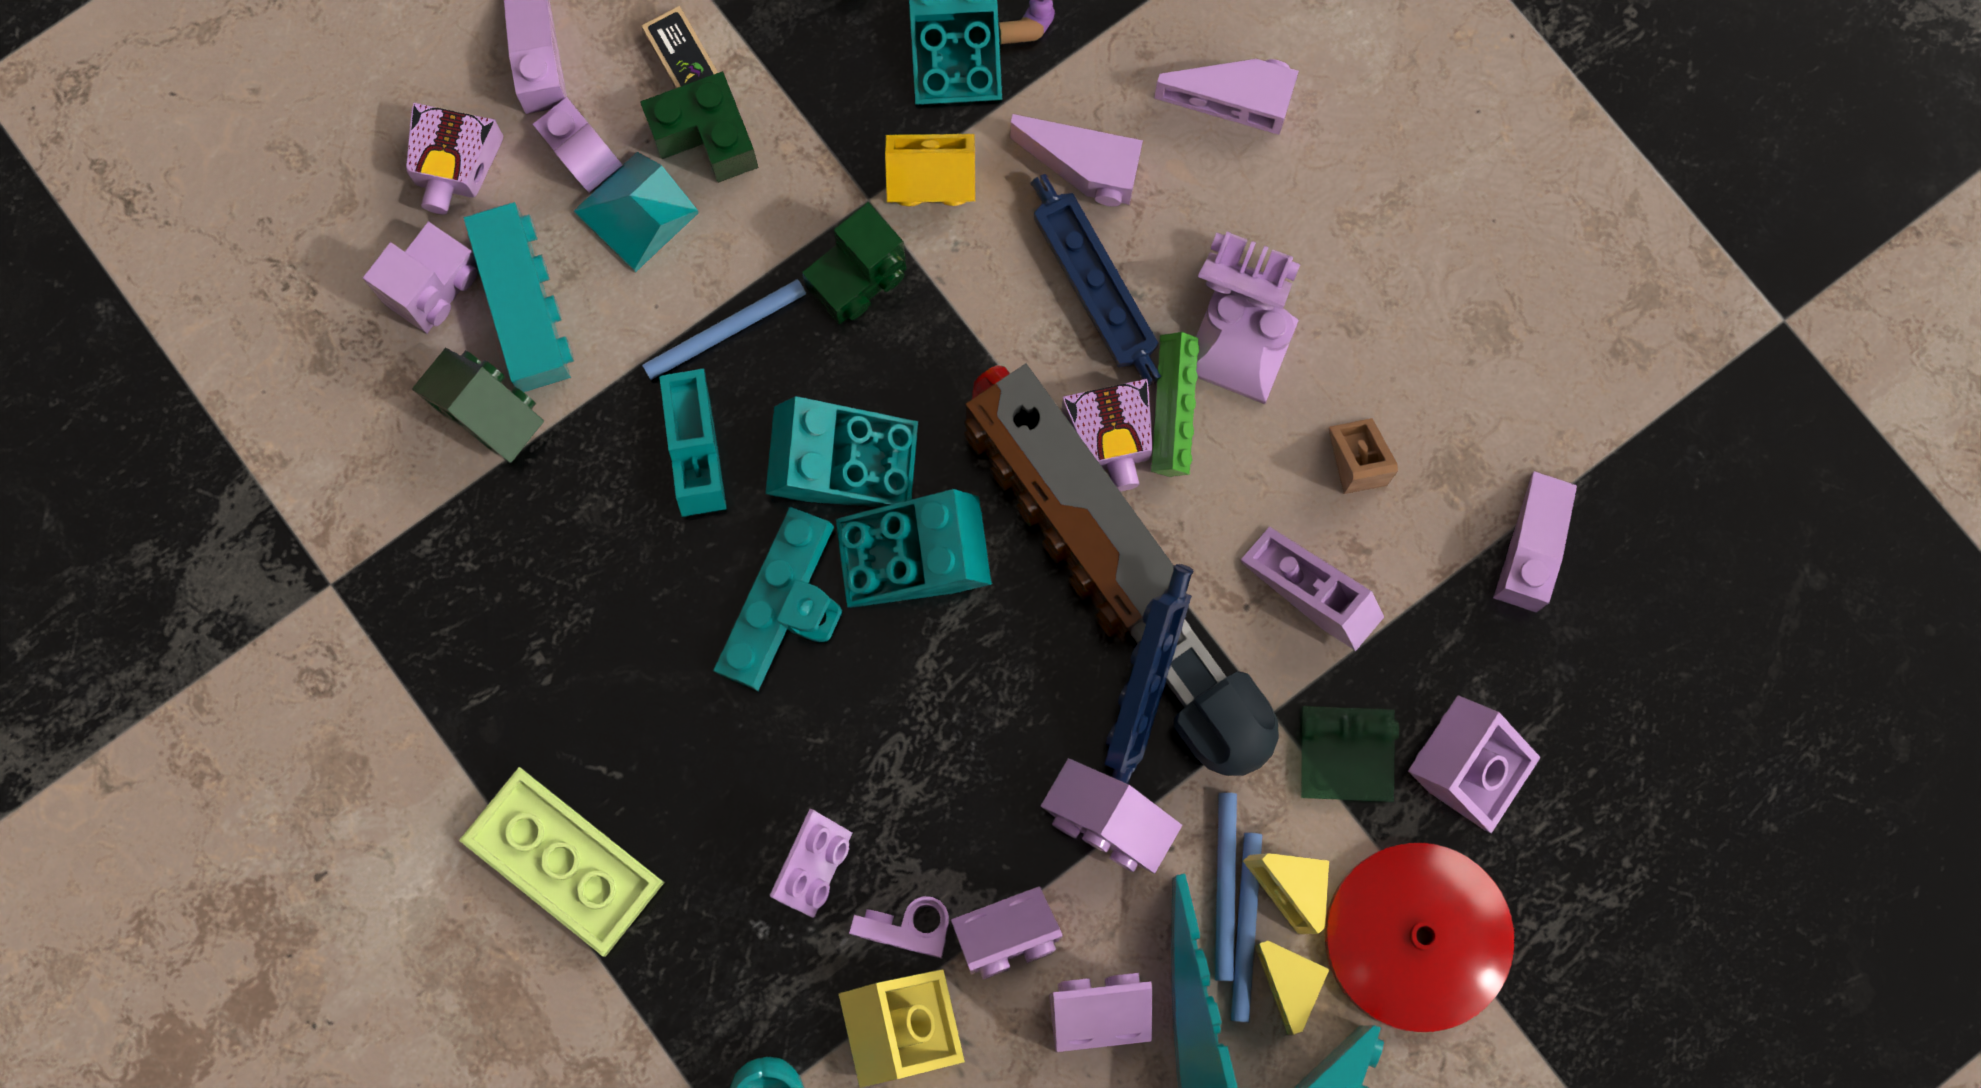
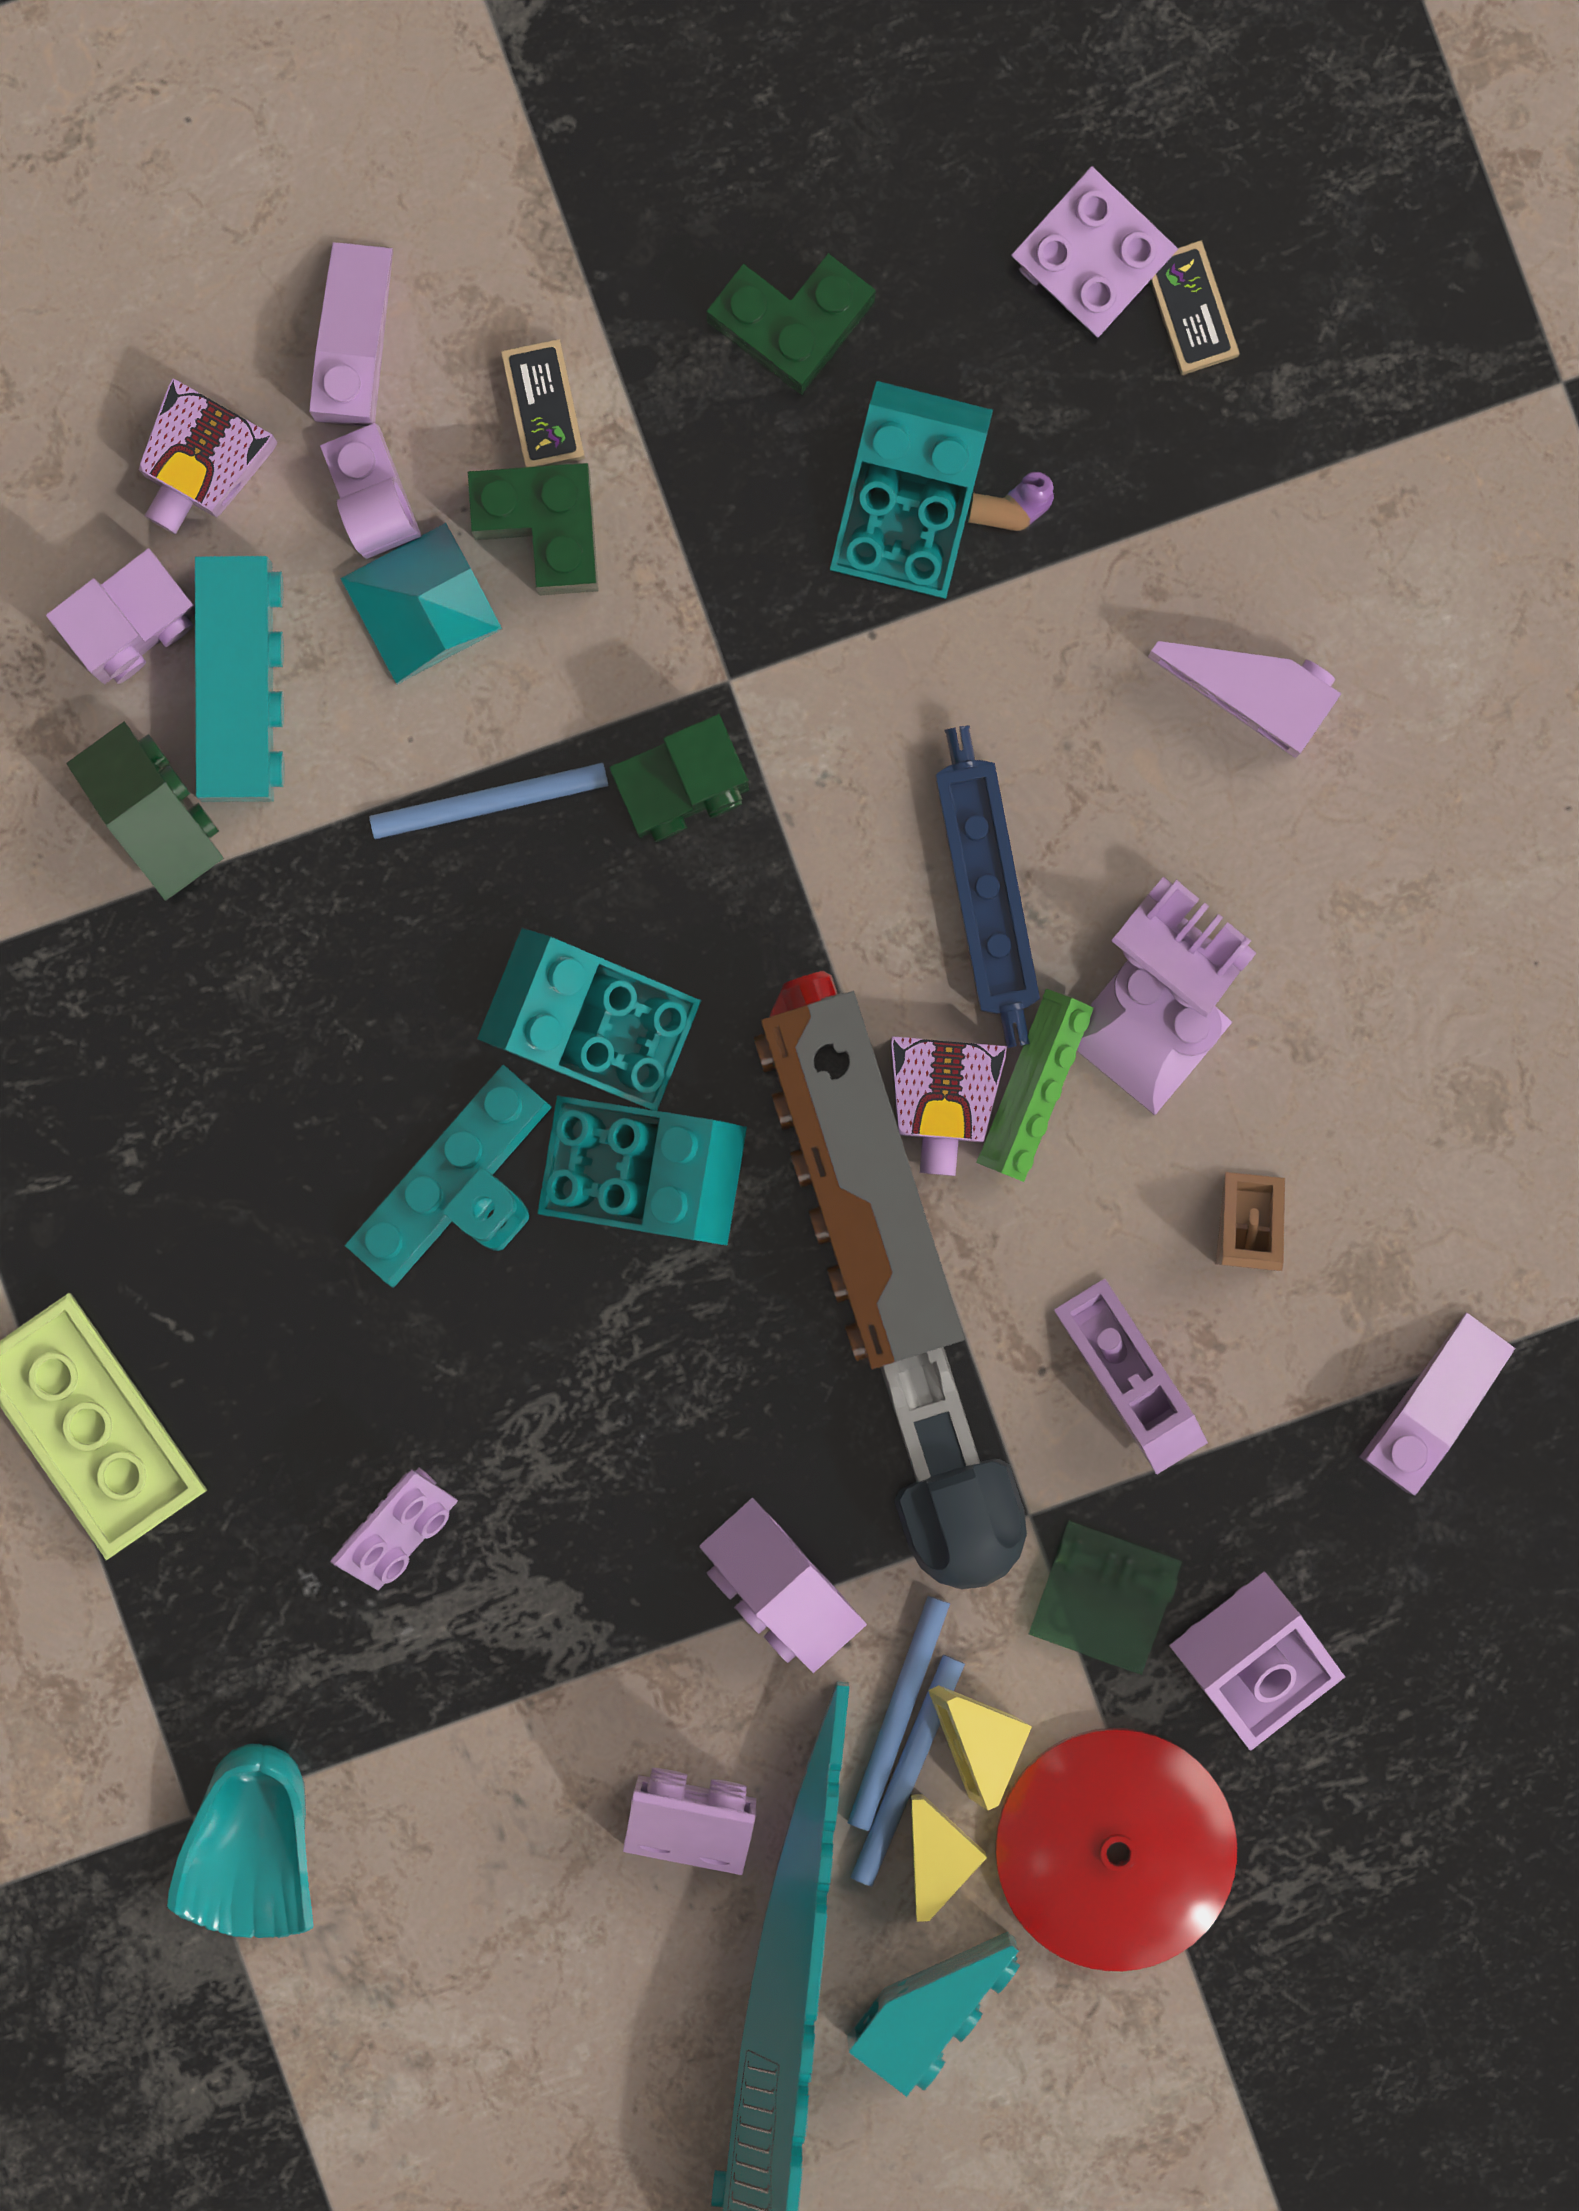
camera: 15 degrees right, 10 degrees up
teal slope [660,369,727,517] -> none
light yellow slope [839,969,965,1088] -> none
lavender plate [849,896,949,959] -> none
yellow brick [885,134,975,206] -> none
lavender slope [951,886,1063,980] -> none
lavender slope [1010,114,1143,206] -> none
dark blue plate [1105,564,1194,785] -> none

